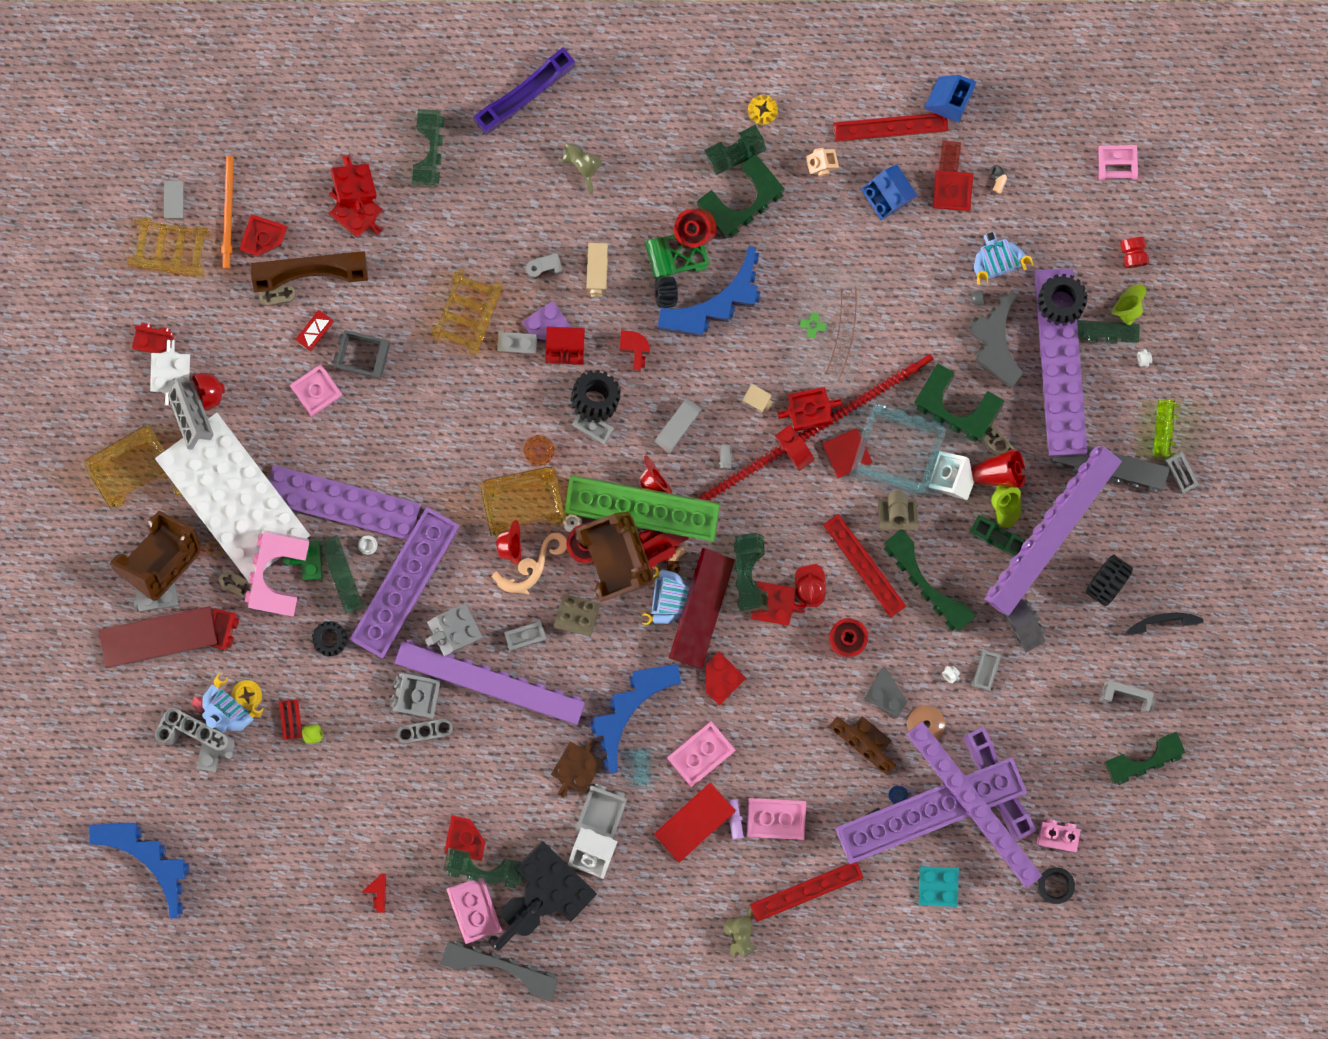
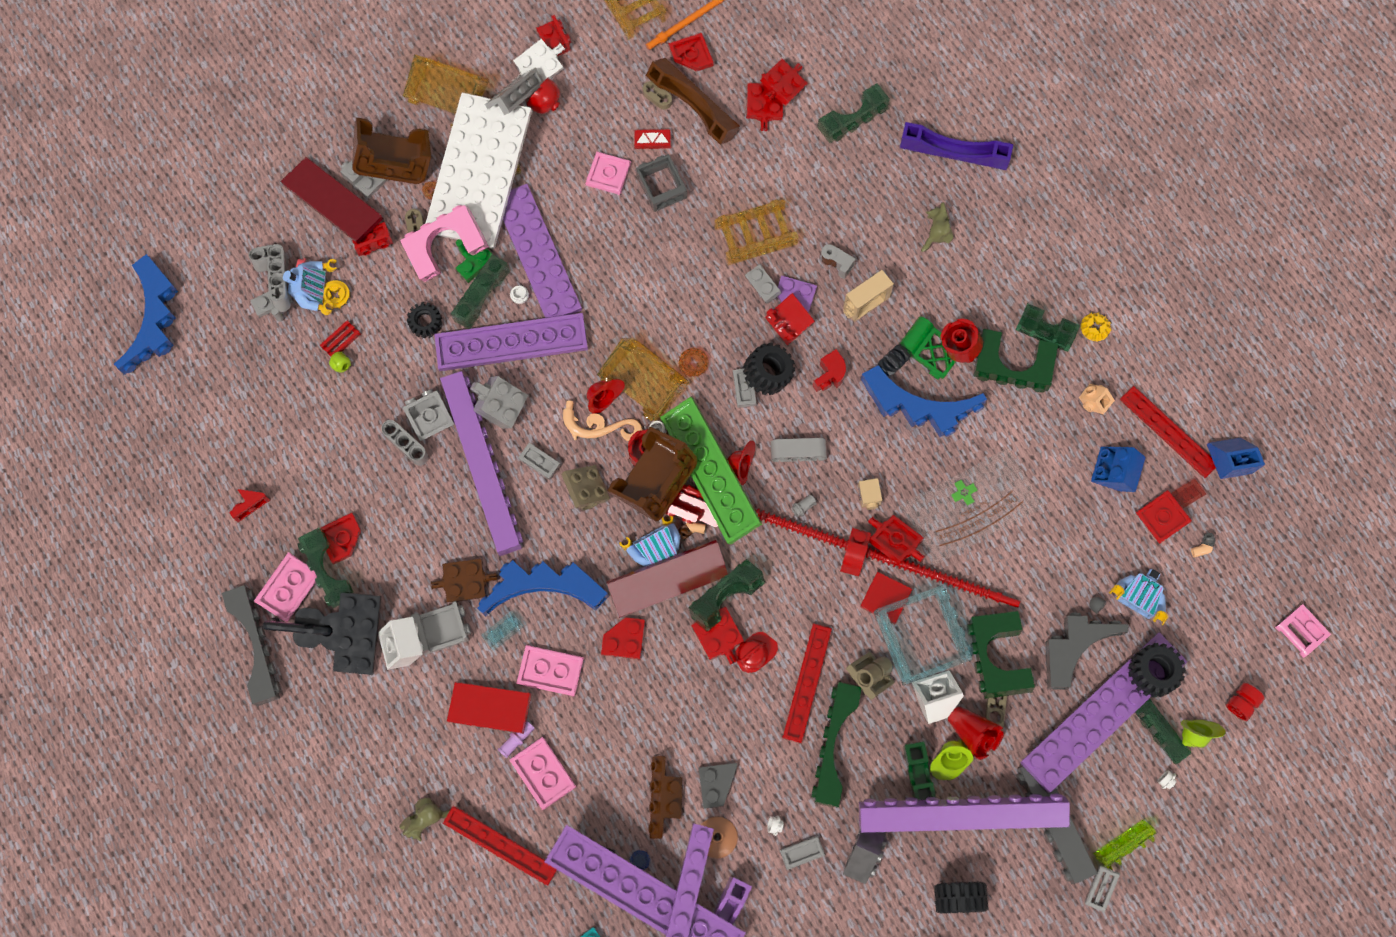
camera: 55 degrees right, 10 degrees down
red brick [829,618,868,658] -> none

